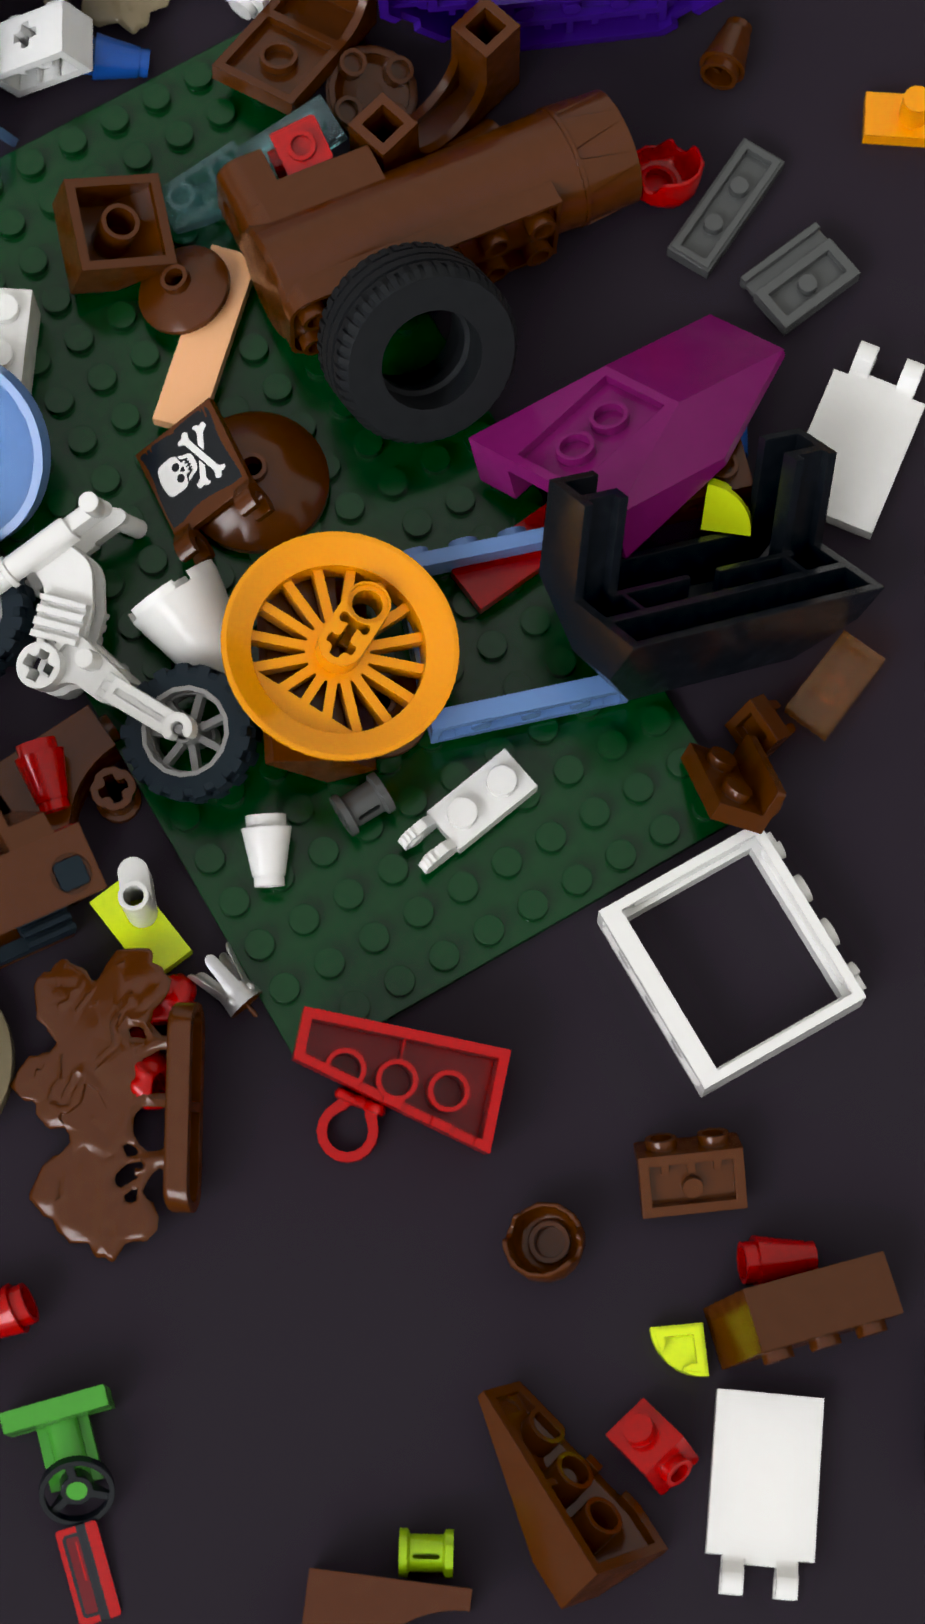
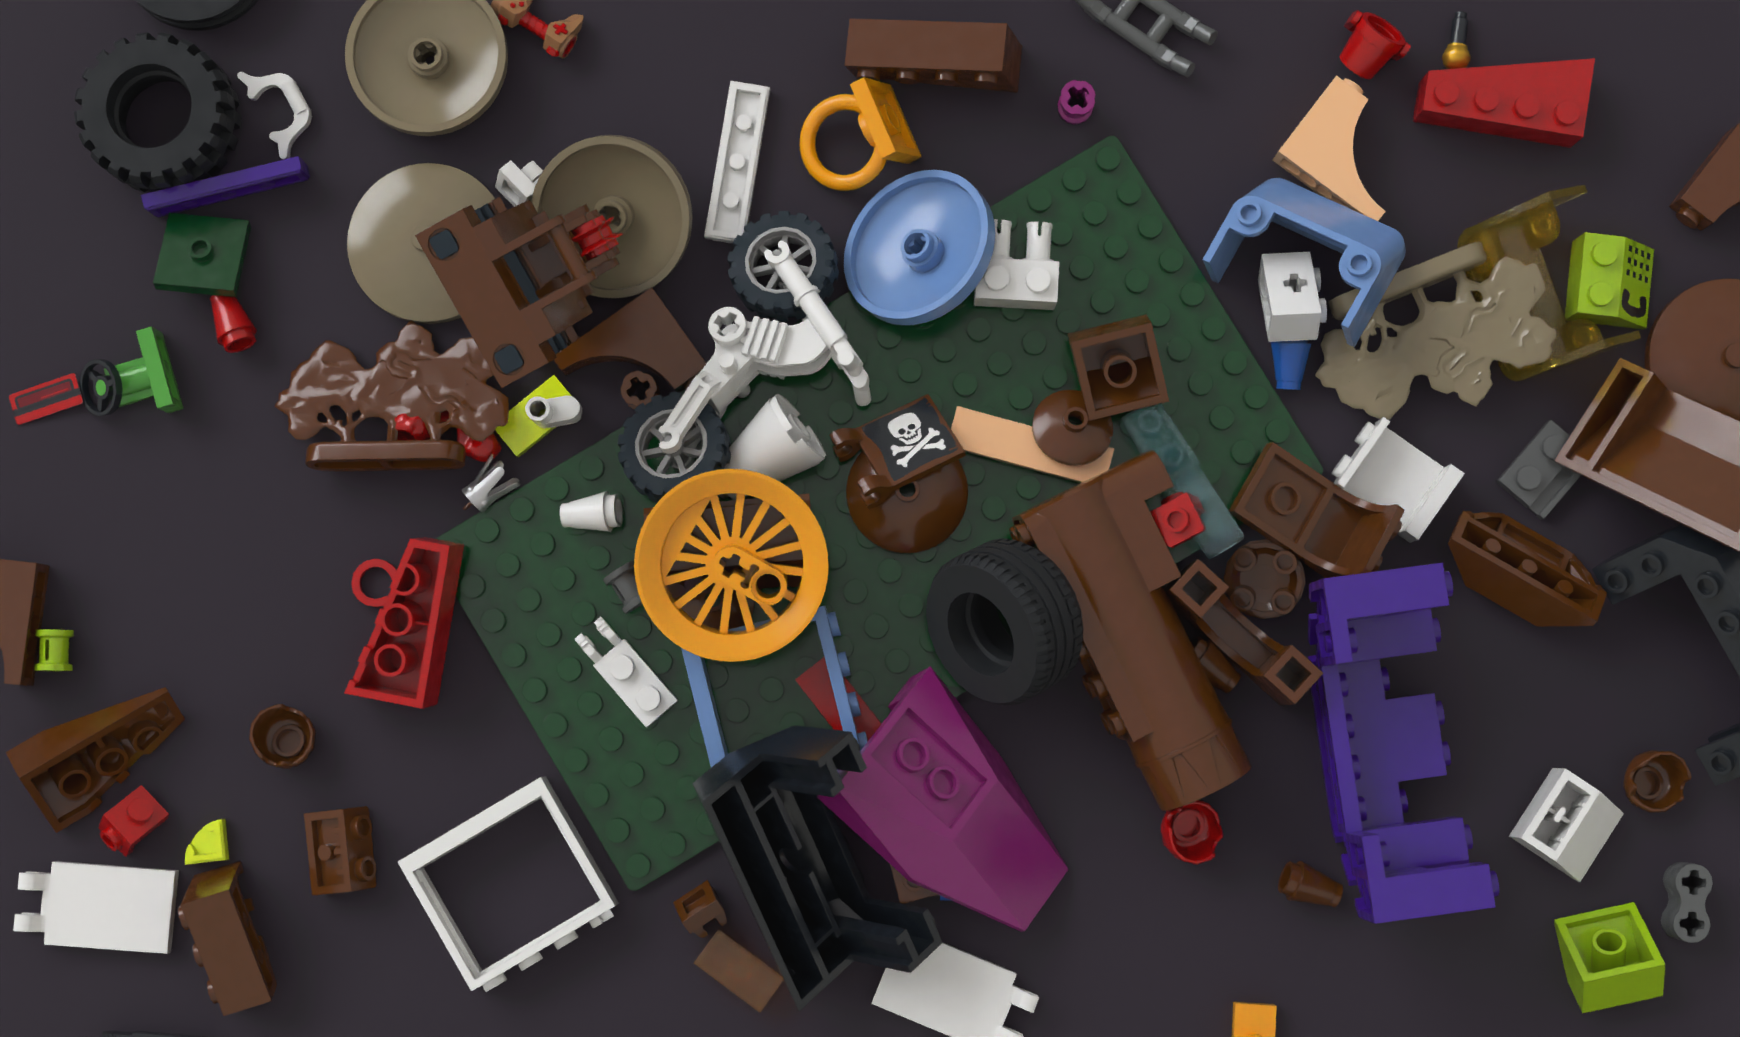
camera: 90 degrees right, 10 degrees up
red cone [14,736,71,815] -> none
dark grey tile [666,138,785,279] -> none
reddish brown bracket [681,734,786,834] -> none
neon yellow tile [701,478,751,536] -> none
red cone [736,1235,818,1286] -> none
dark grey plate [739,222,861,336] -> none

